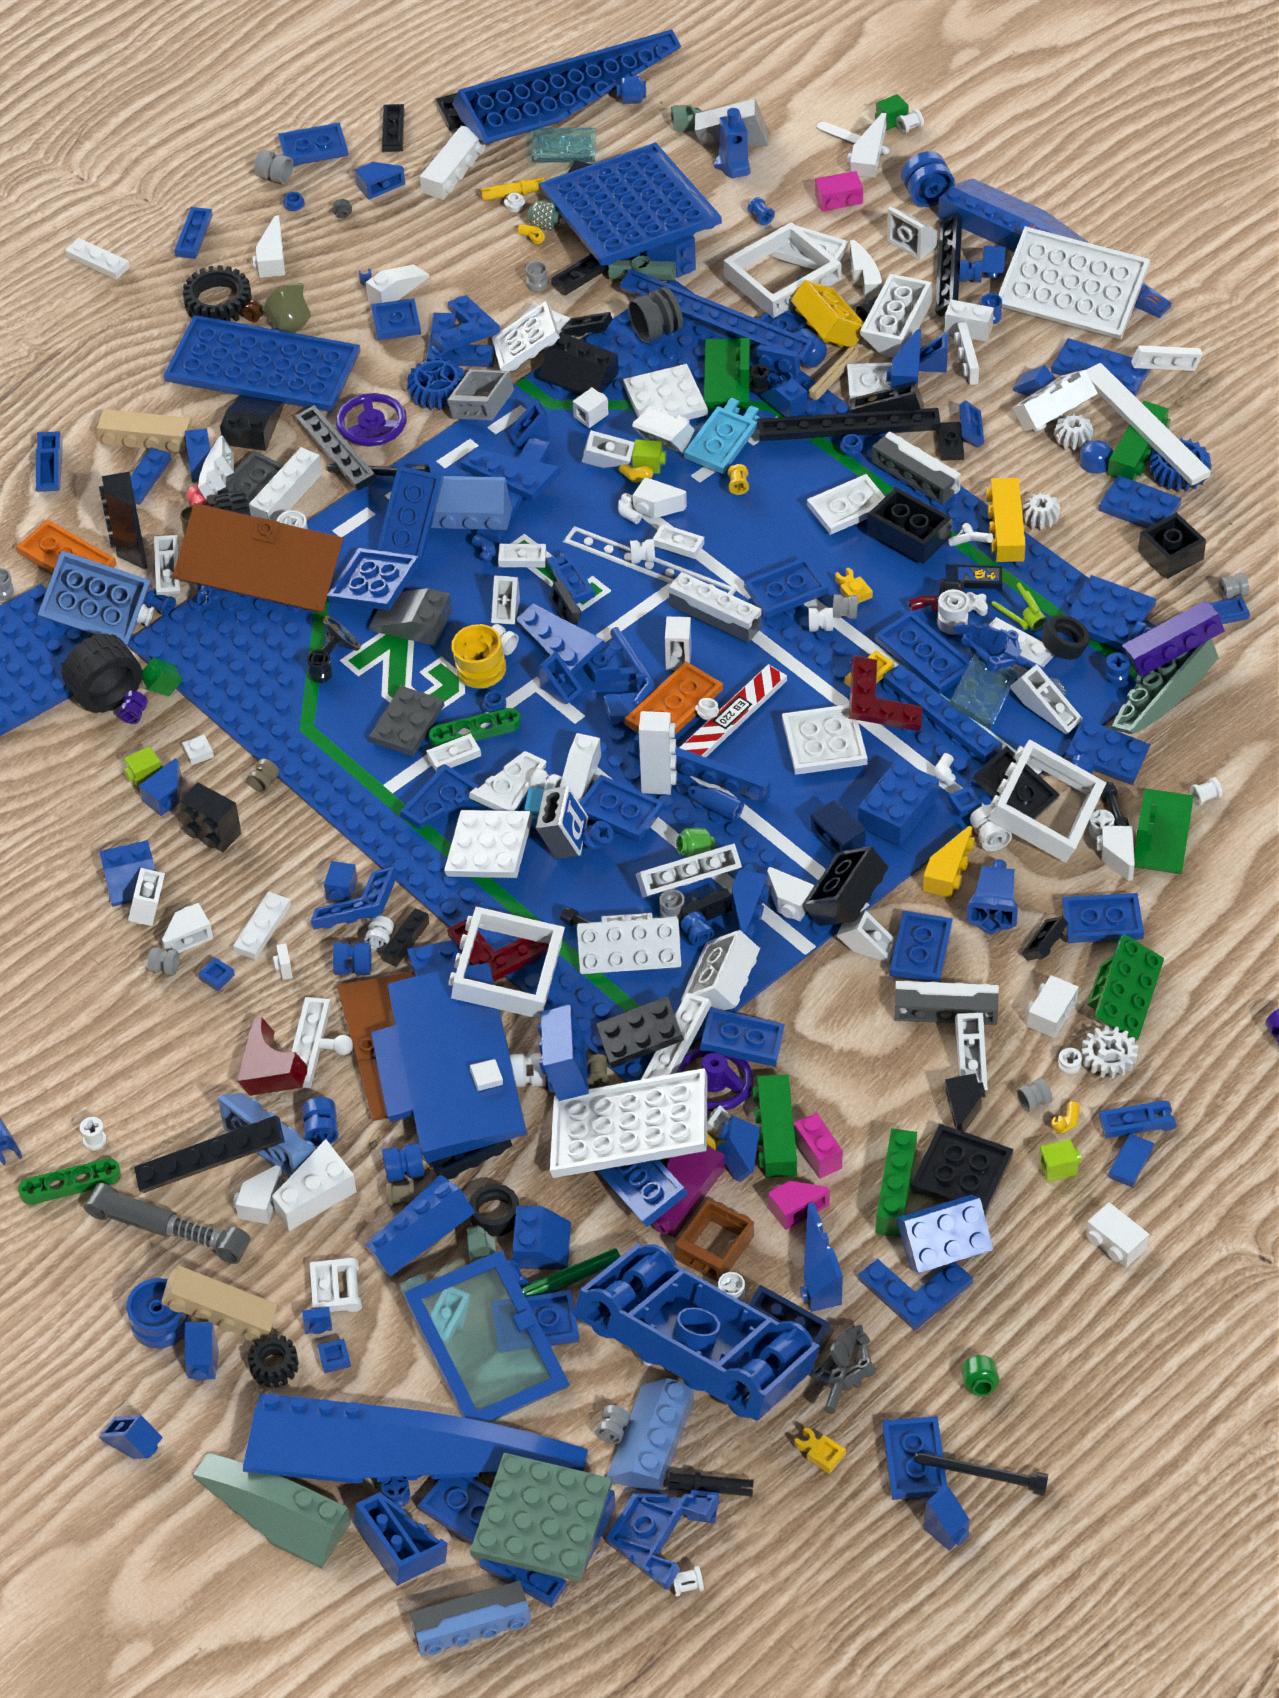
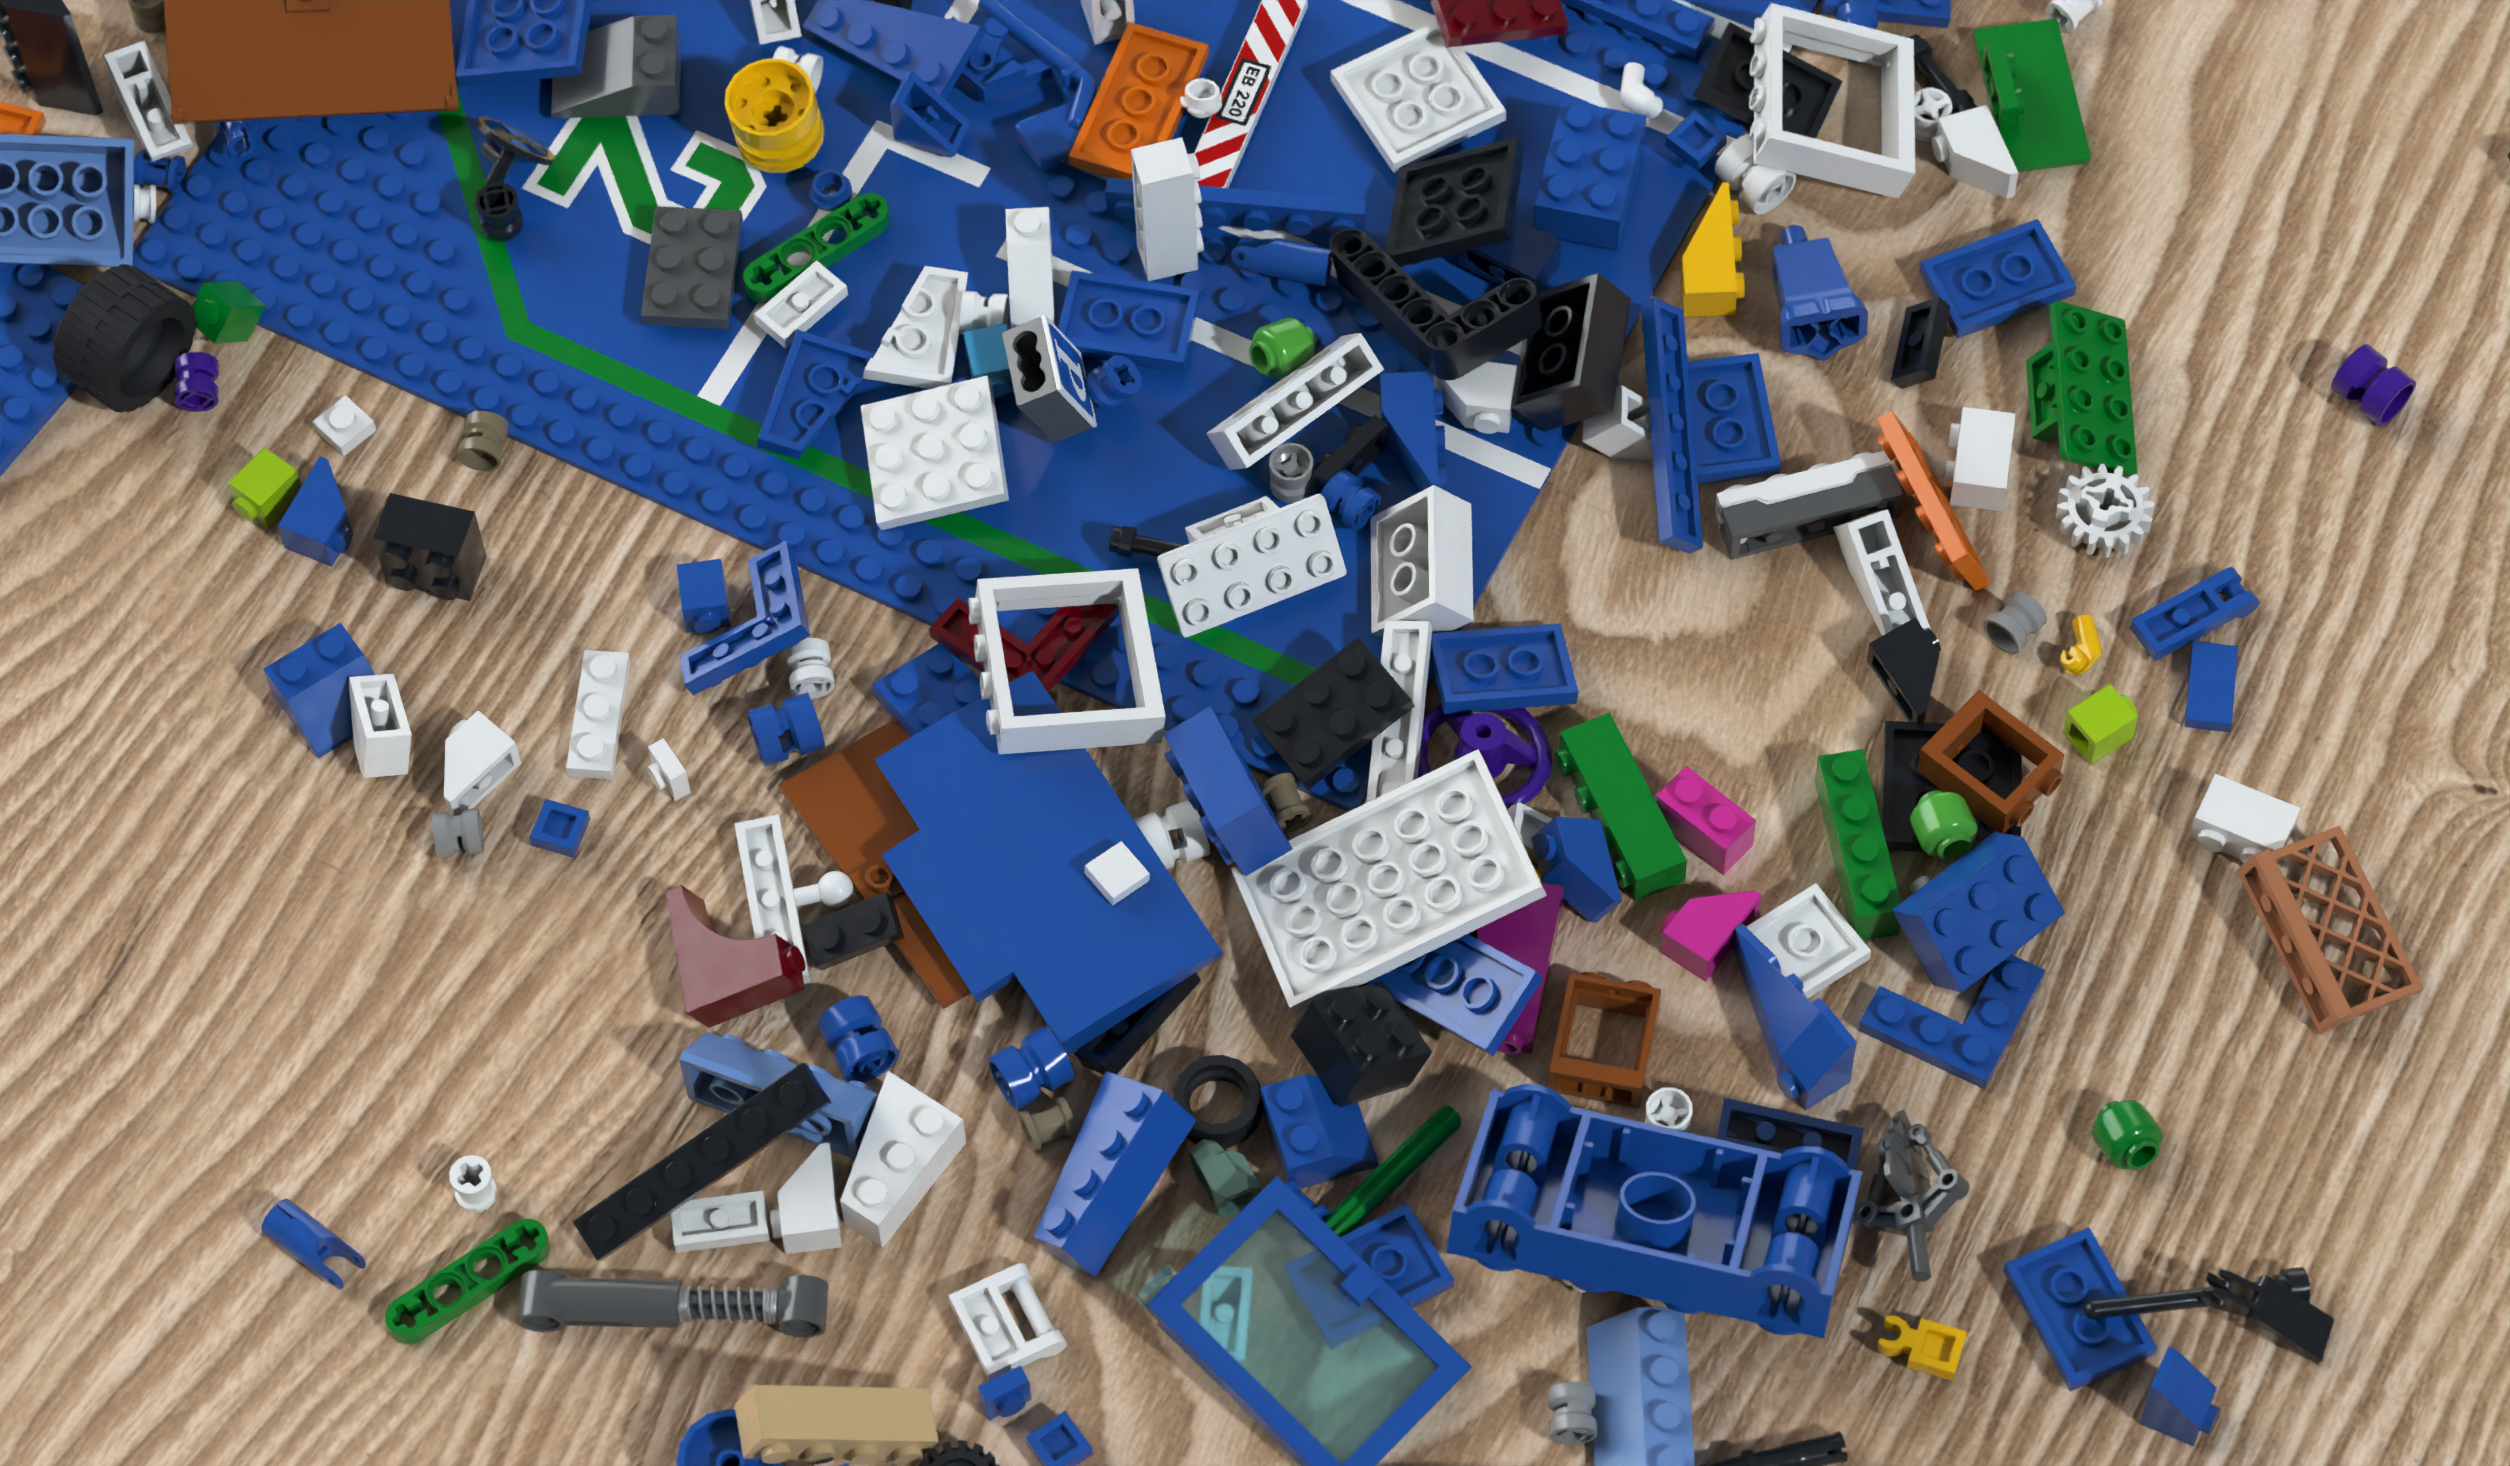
camera: 20 degrees left, 10 degrees up
black piece [382,908,429,967] -> none
white bush [1058,1048,1082,1074] -> none
none -> white plate [671,1190,770,1253]
none -> black plate [803,892,905,970]
none -> black brick [1290,981,1432,1107]
none -> black beam [1329,228,1543,381]
none -> black plate [1385,137,1525,267]
none -> blue plate [1641,297,1703,554]
none -> white plate [1746,883,1871,999]
none -> orange plate [1877,411,1992,592]
none -> bright green head [1910,790,1978,861]
none -> dark orange window [1917,690,2064,833]
none -> black arm [2201,1269,2335,1365]
none -> nougat fence [2237,825,2423,1035]

